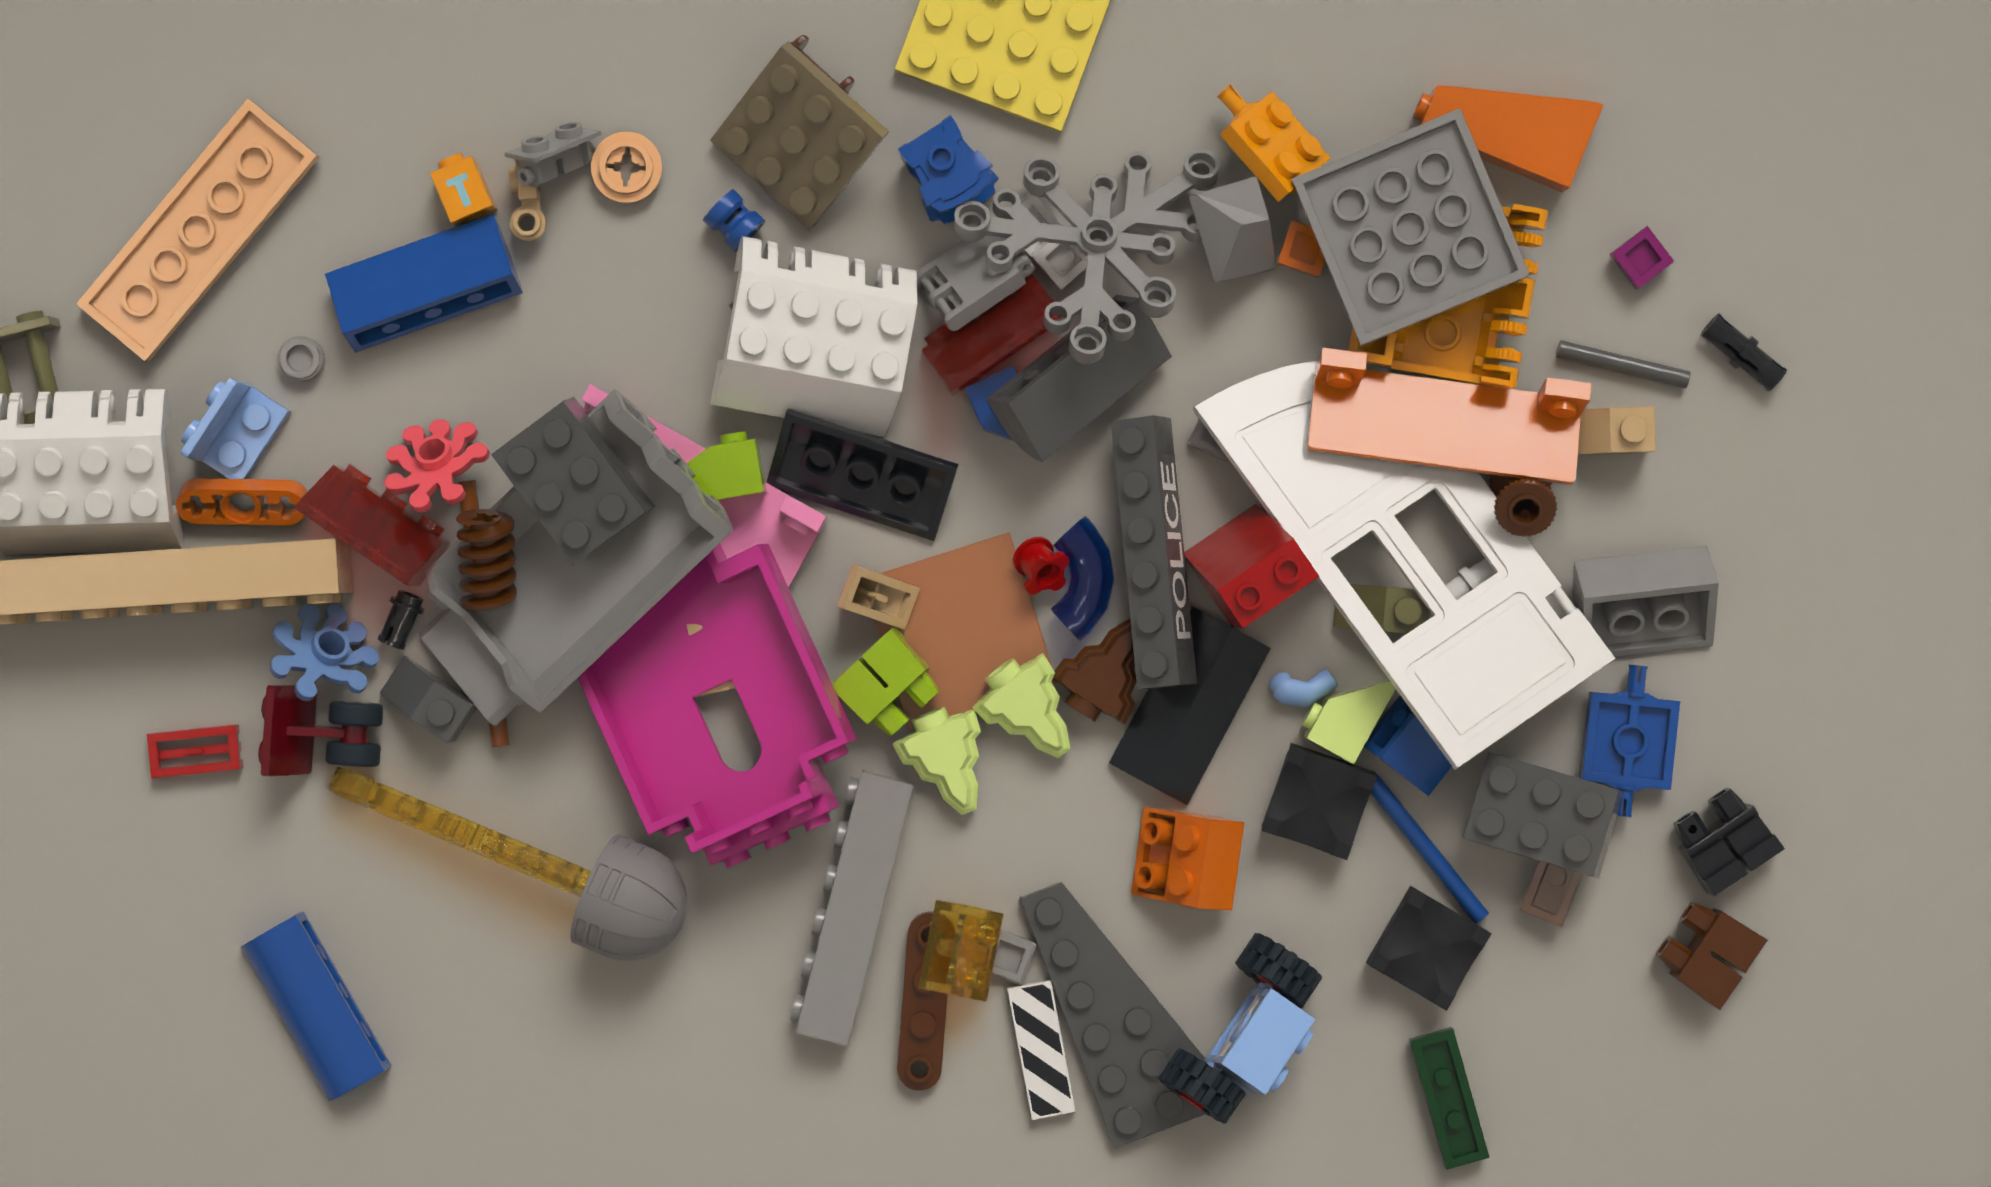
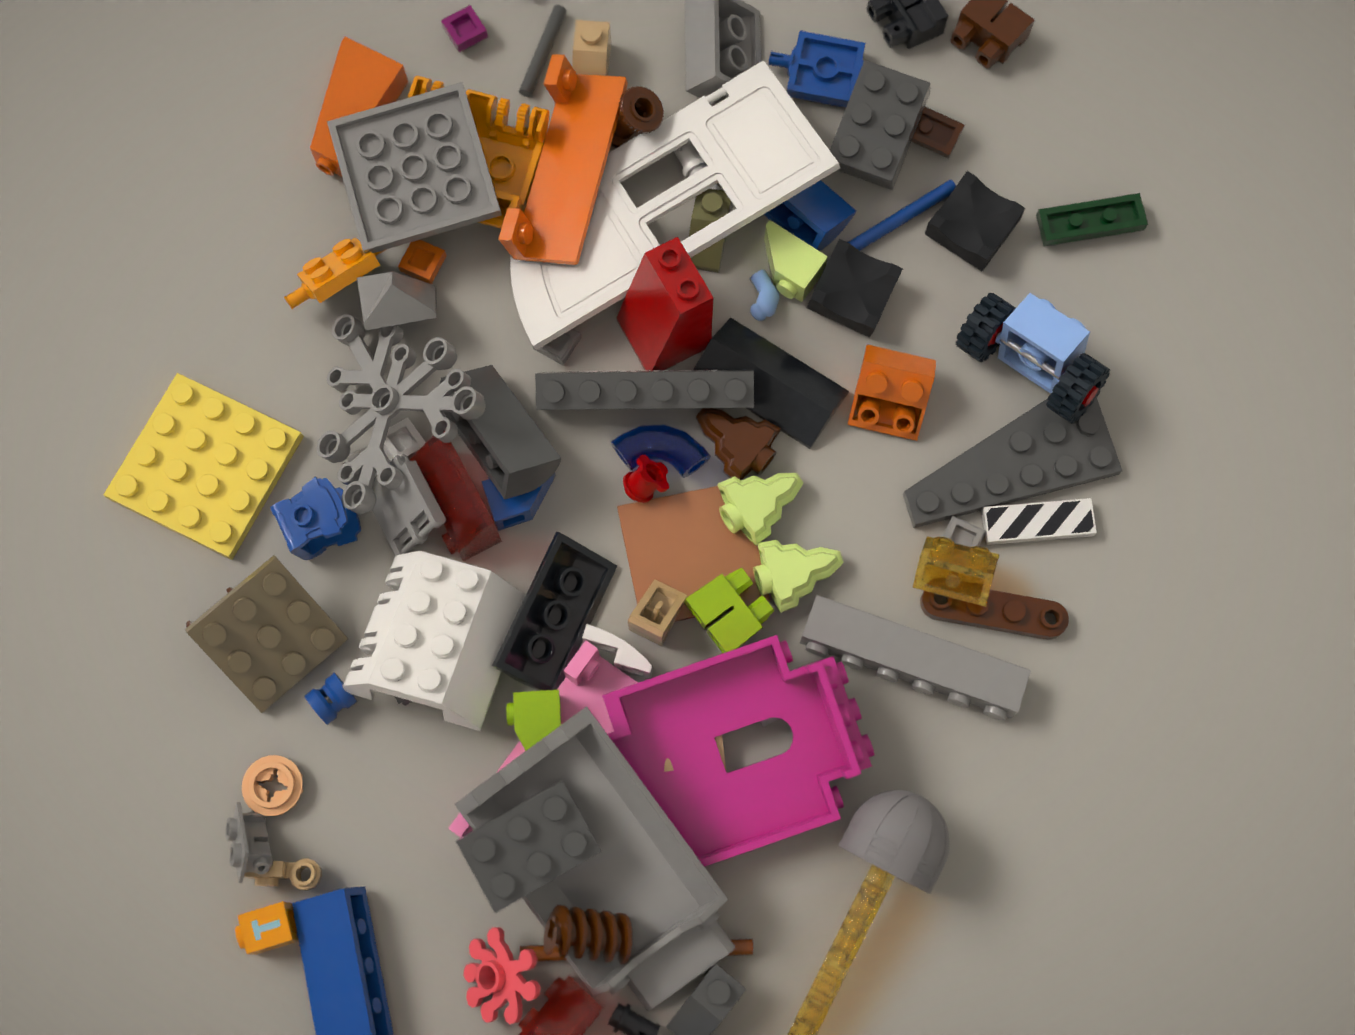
camera: 85 degrees left, 15 degrees down
none -> white slope [582,624,653,679]

